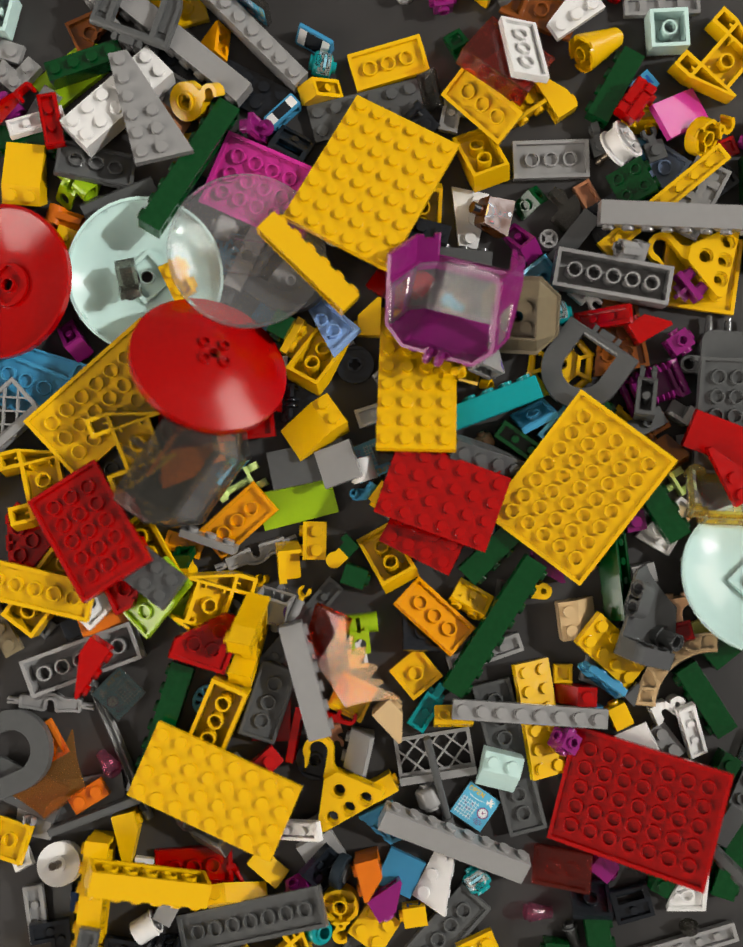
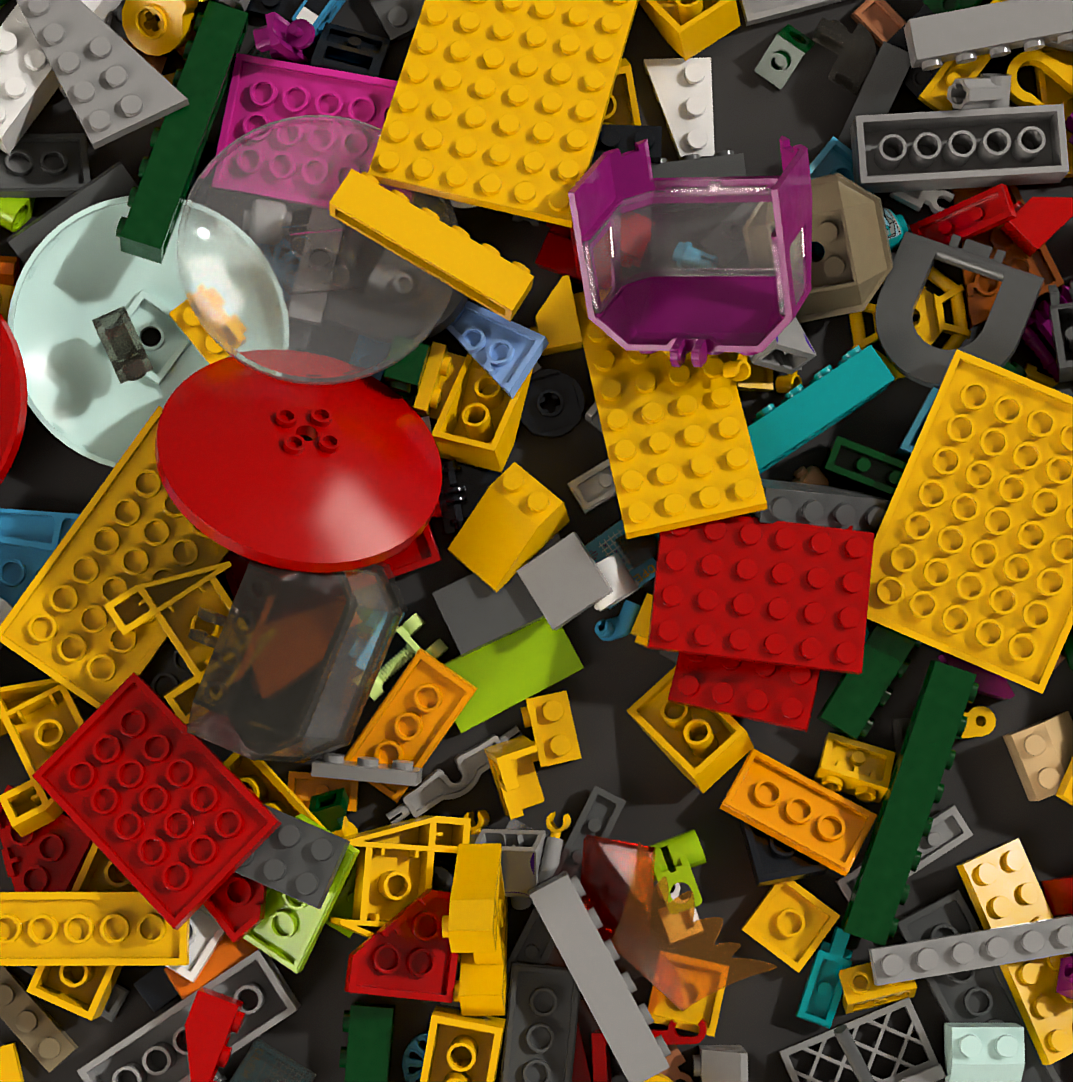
camera: 10 degrees left, 5 degrees down
magenta slope [57,319,94,363] -> none
leg [326,533,359,568] -> none
dark green brick [340,561,371,590] -> none
tan slope [372,692,403,744] -> none
torso [469,196,516,239] -> none
magenta slope [502,223,543,265] -> none
dark azure tile [510,398,559,434] -> none
light grey wheel [537,229,558,252] -> none
yellow tile [552,663,573,683] -> none

